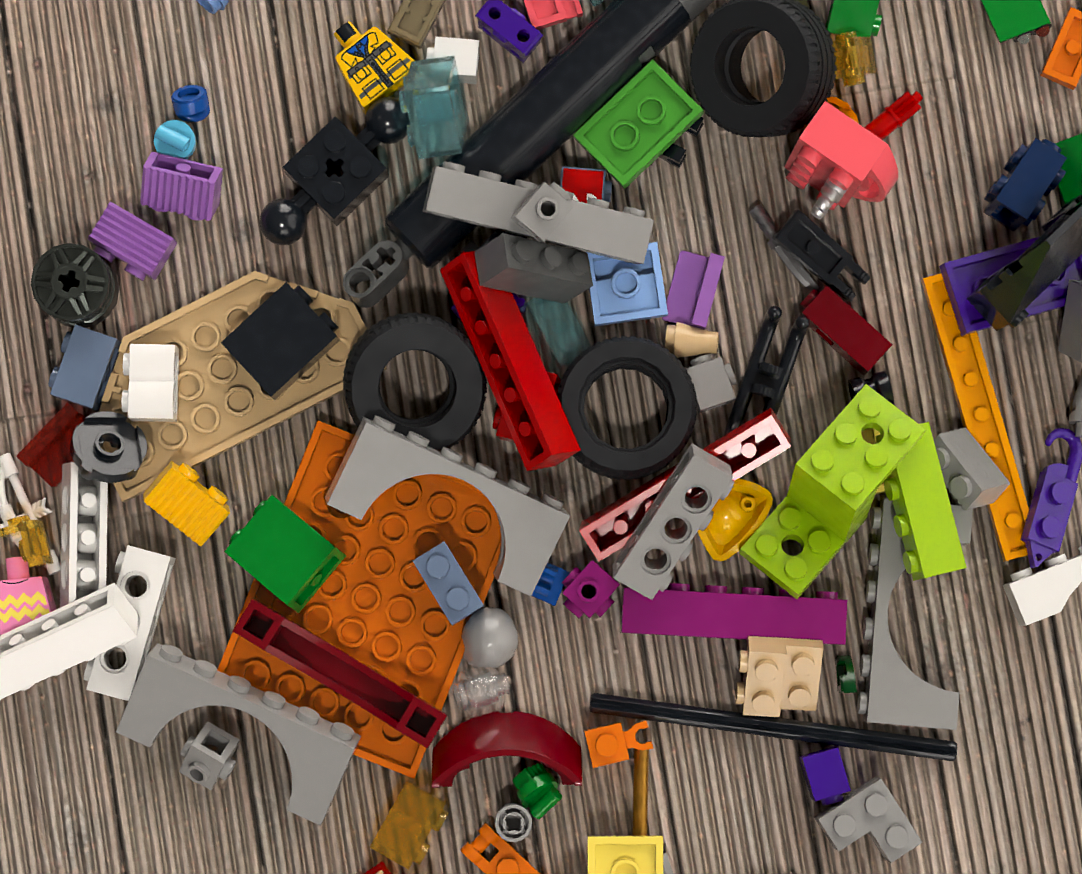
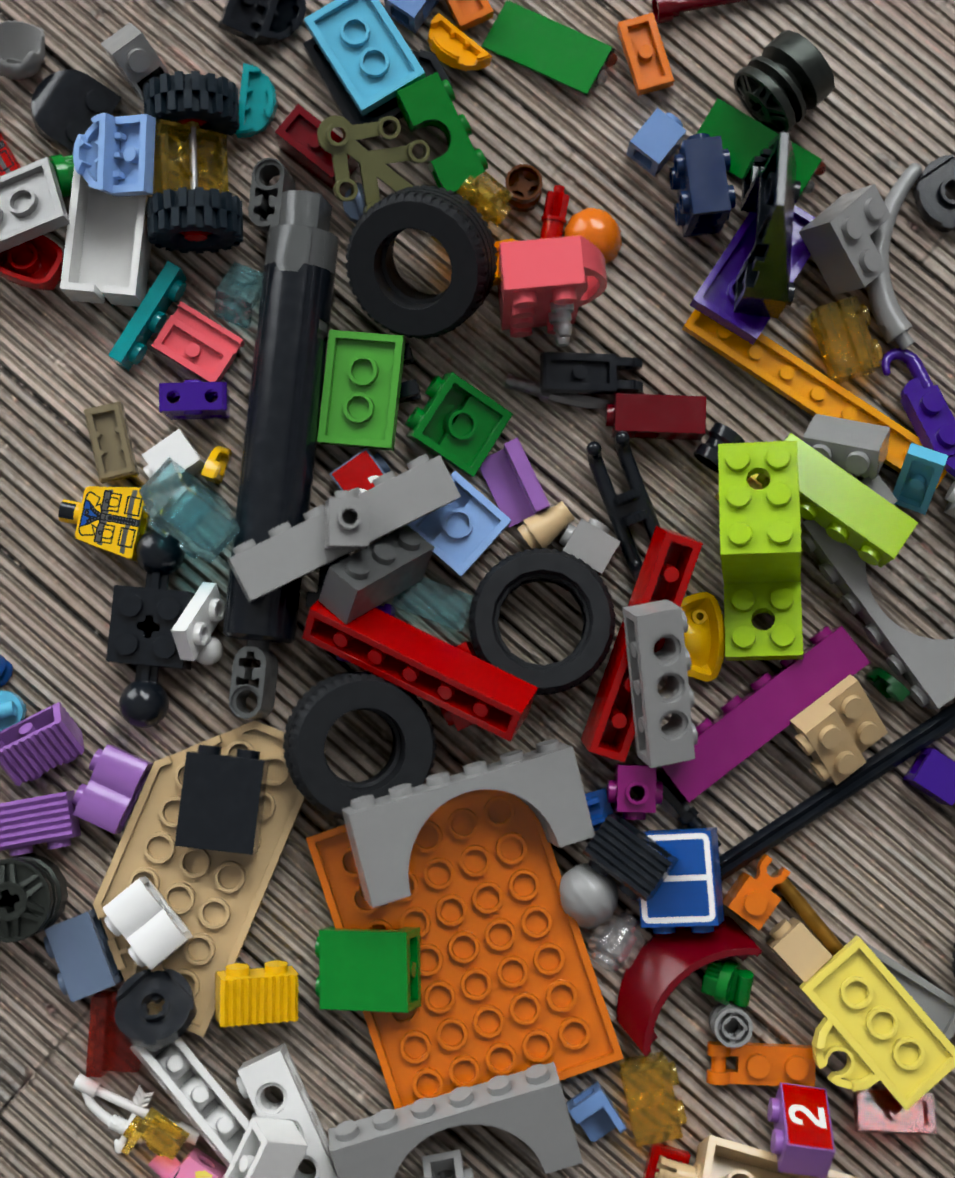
camera: 40 degrees left, 0 degrees up
dark red arch [233,599,448,748] -> none
sand blue brick [413,541,484,626] -> none
none -> medium lavender brick [72,744,153,834]
none -> white plate [171,582,225,665]
none -> yellow tile [201,445,232,485]
none -> green plate [405,372,513,477]
none -> reddish brown wheel [505,164,542,212]
none -> orange hair [563,208,622,265]
none -> medium blue panel [566,1081,627,1142]
none -> black brick [583,813,678,901]
none -> medium blue brick [626,108,687,177]
none -> blue brick [639,827,725,934]
none -> black piece [656,773,721,846]
none -> tan brick [766,917,833,983]
none -> clear yellow brick [808,296,883,384]
none -> medium azure plate [893,443,949,515]

